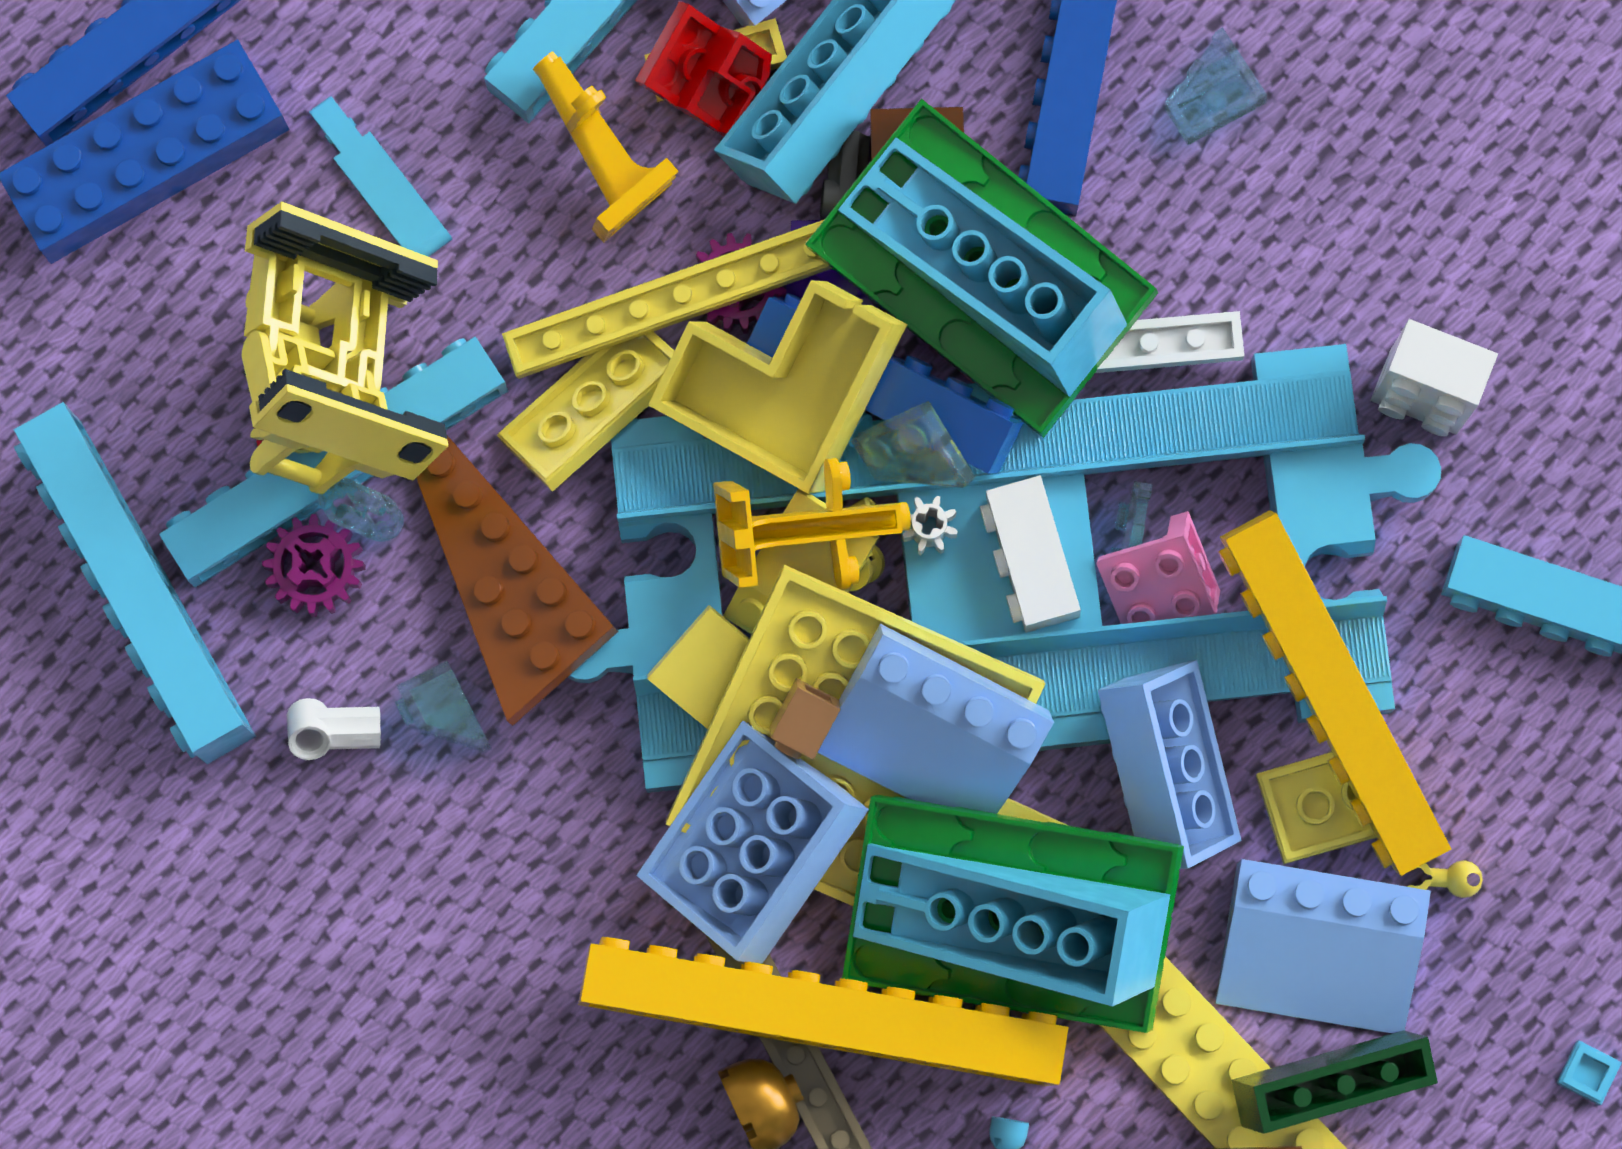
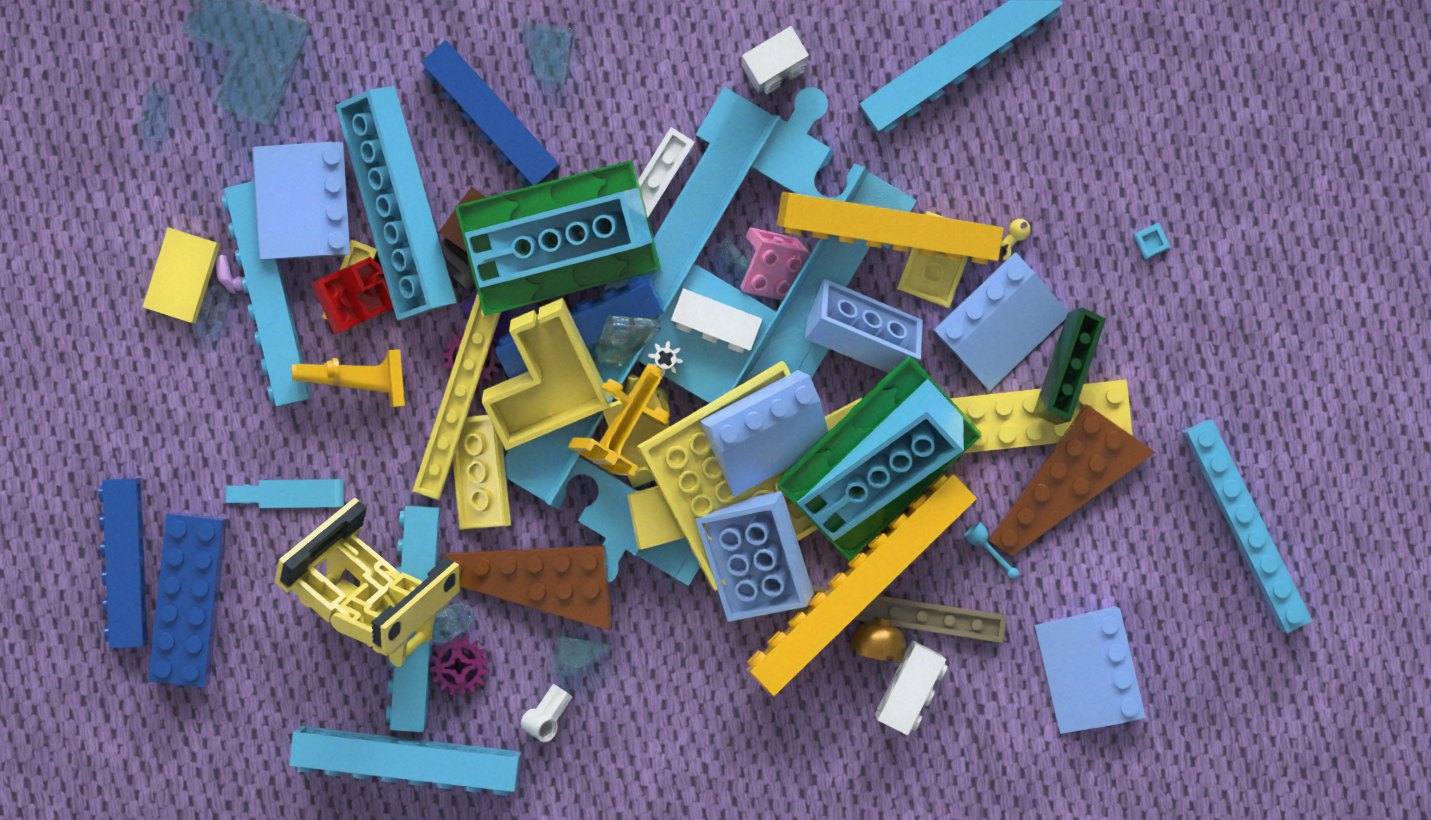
camera: 55 degrees left, 10 degrees up
medium nougat brick [770,678,841,760] -> none

